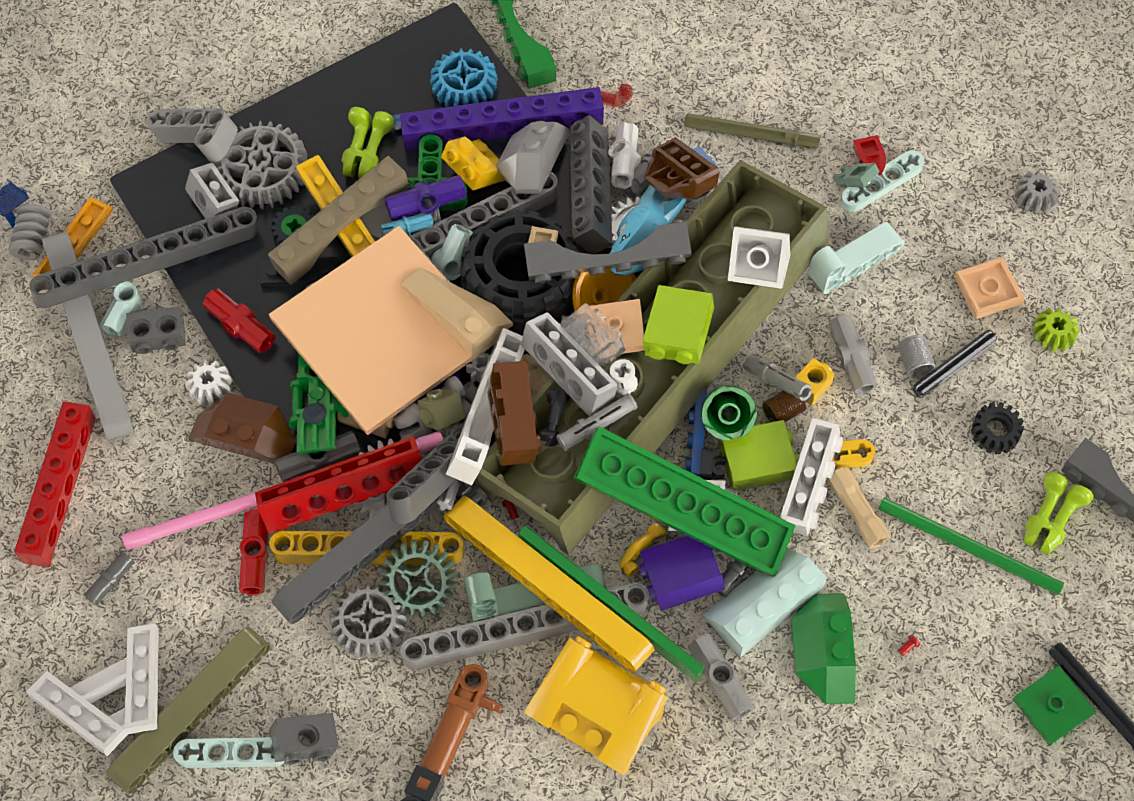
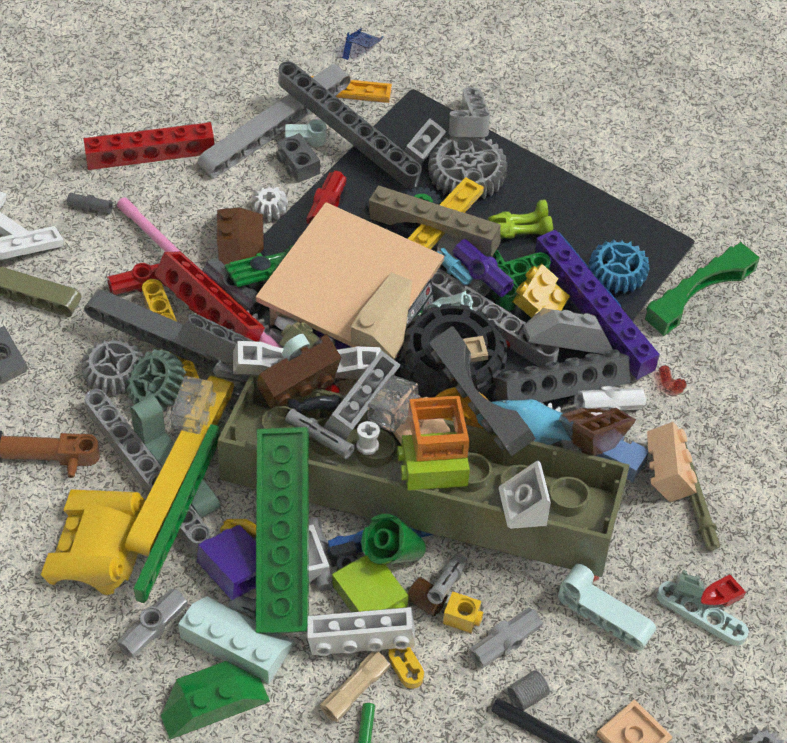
camera: 65 degrees right, 10 degrees down
light grey piece [8,203,51,260] -> none
none -> clear brick [171,376,217,434]
none -> light aqua beam [282,334,310,361]
none -> orange window [408,396,469,461]
none -> light nougat wedge [647,422,697,502]

